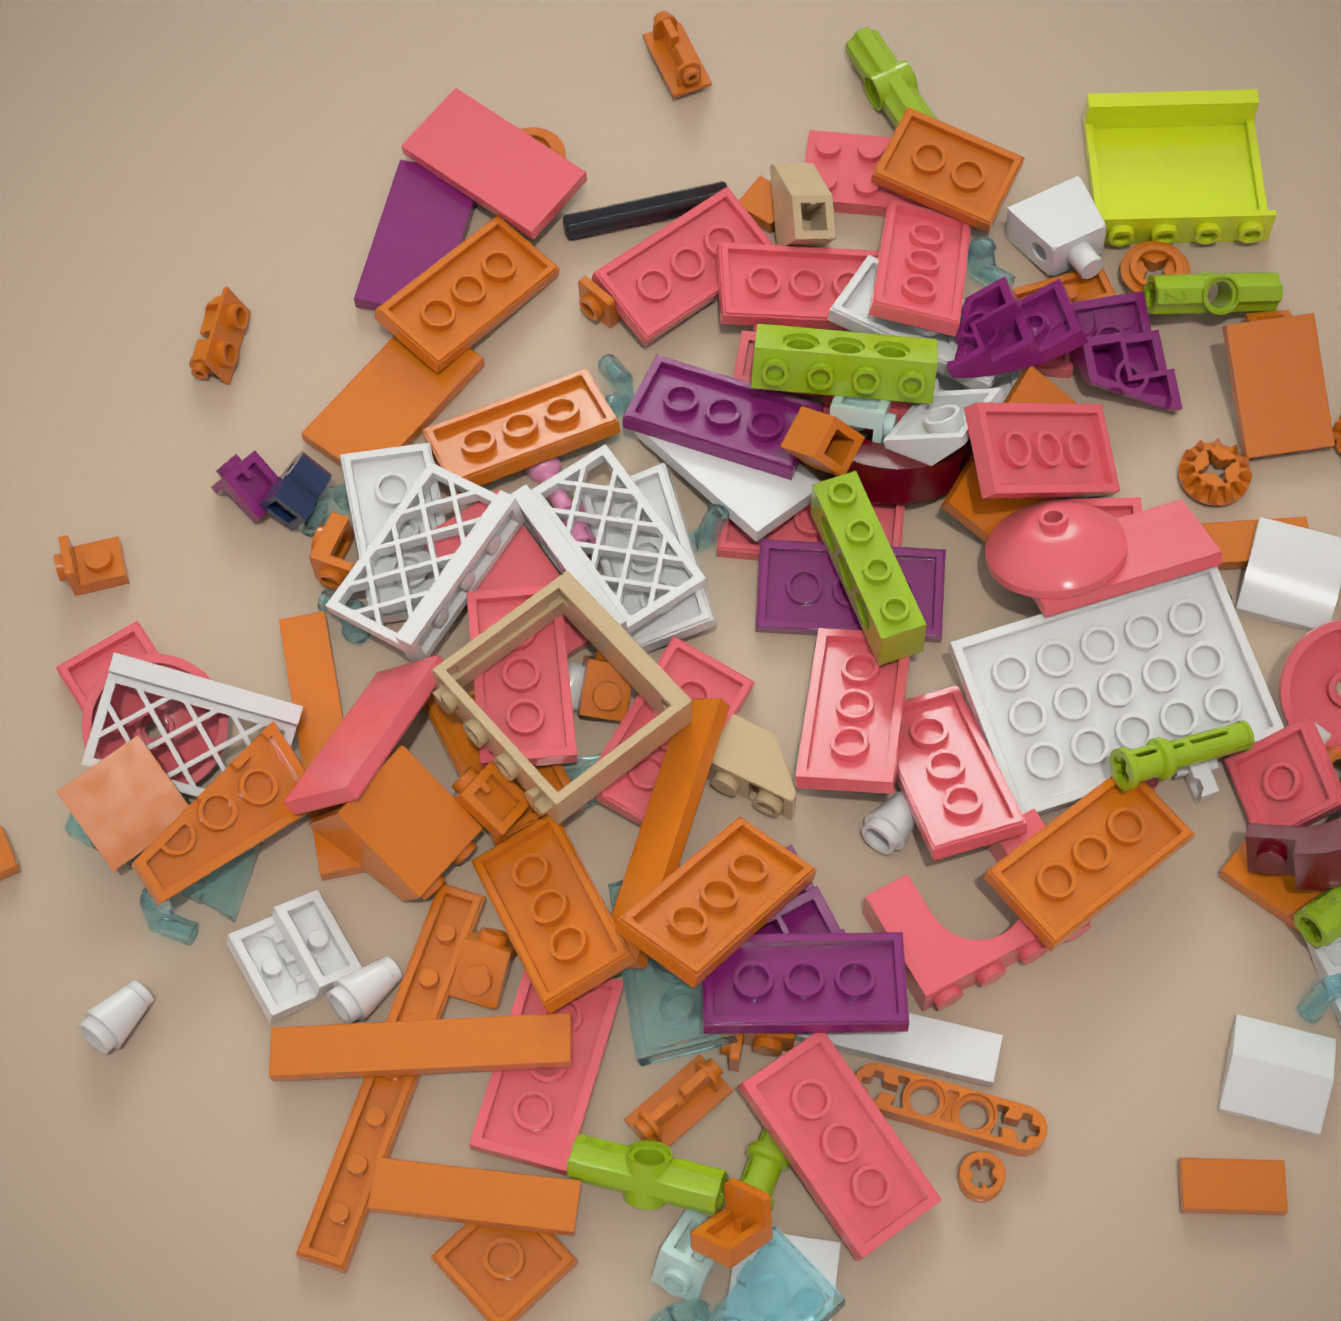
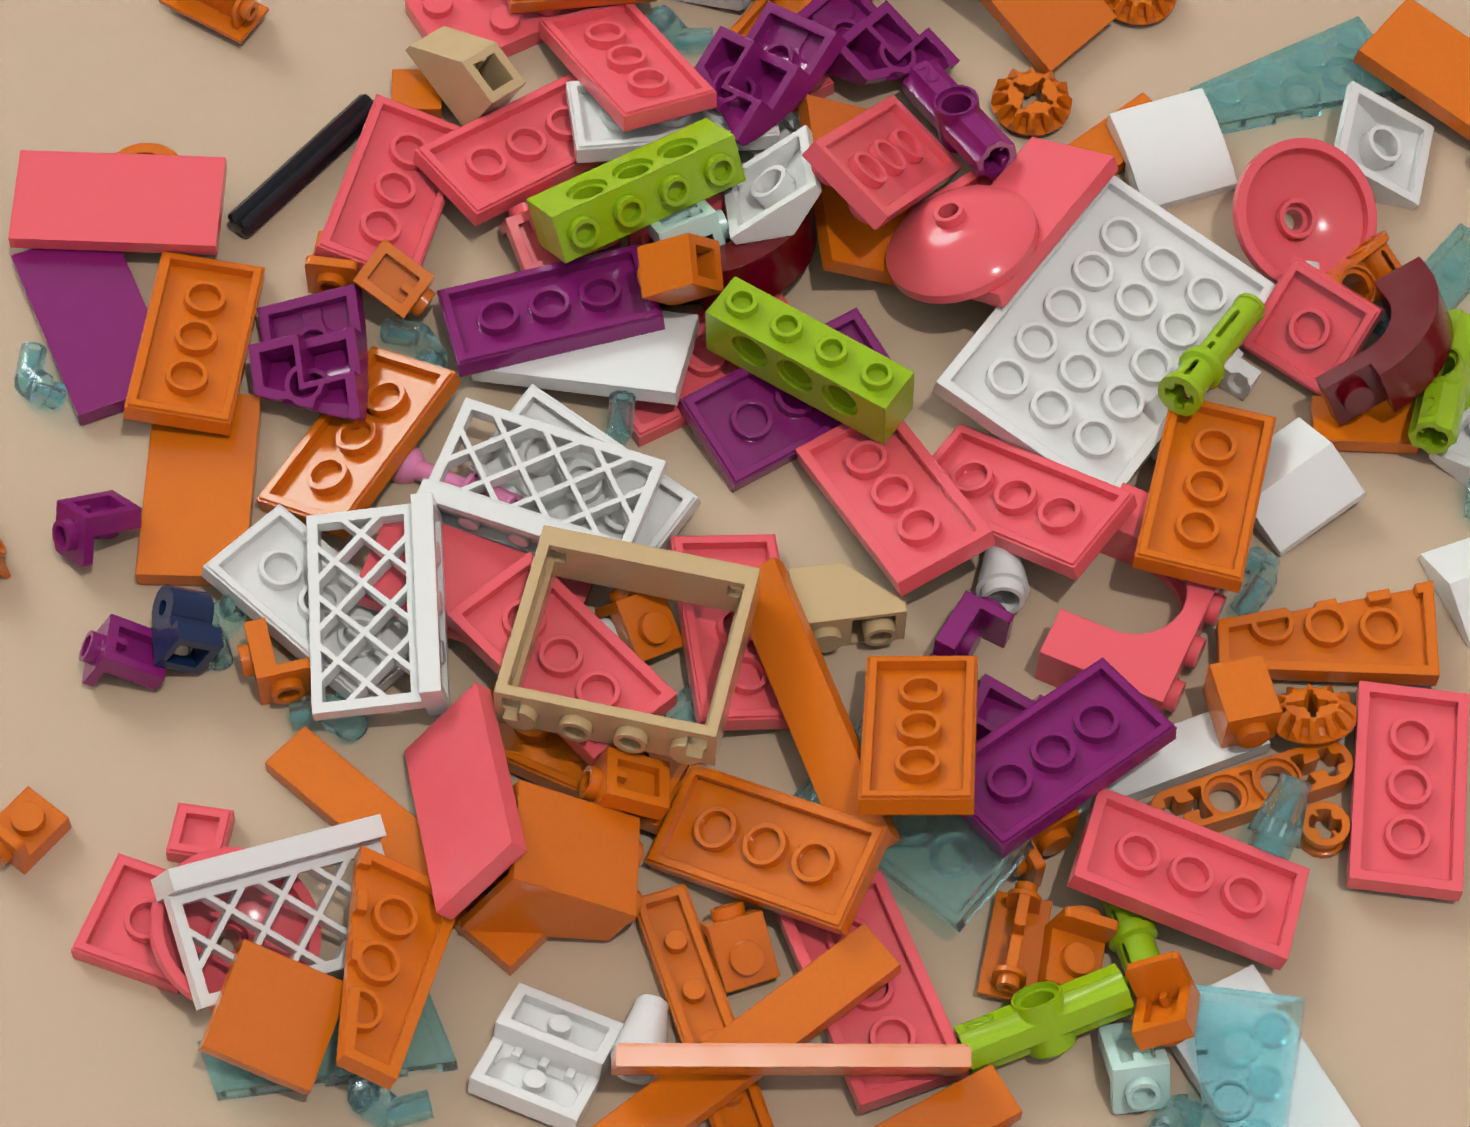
camera: 40 degrees left, 5 degrees down
none -> clear light blue arm [14,342,67,410]
none -> magenta bracket [52,490,142,568]
none -> coral tile [166,802,235,863]
none -> magenta slope [248,284,368,422]
none -> orange bracket [353,239,437,322]
none -> tile [611,1043,972,1076]
none -> magenta piece [902,60,1016,180]
none -> magenta bracket [933,590,1014,656]
none -> orange bracket [1037,905,1119,985]
none -> orange brick [1202,654,1282,748]
none -> orange wing [1215,581,1440,686]
none -> clear light blue arm [1229,546,1280,616]
none -> clear light blue cone [1247,773,1312,861]
none -> white slope [1254,417,1366,557]
none -> orange gear [1276,684,1357,745]
none -> coral plate [1346,680,1470,901]

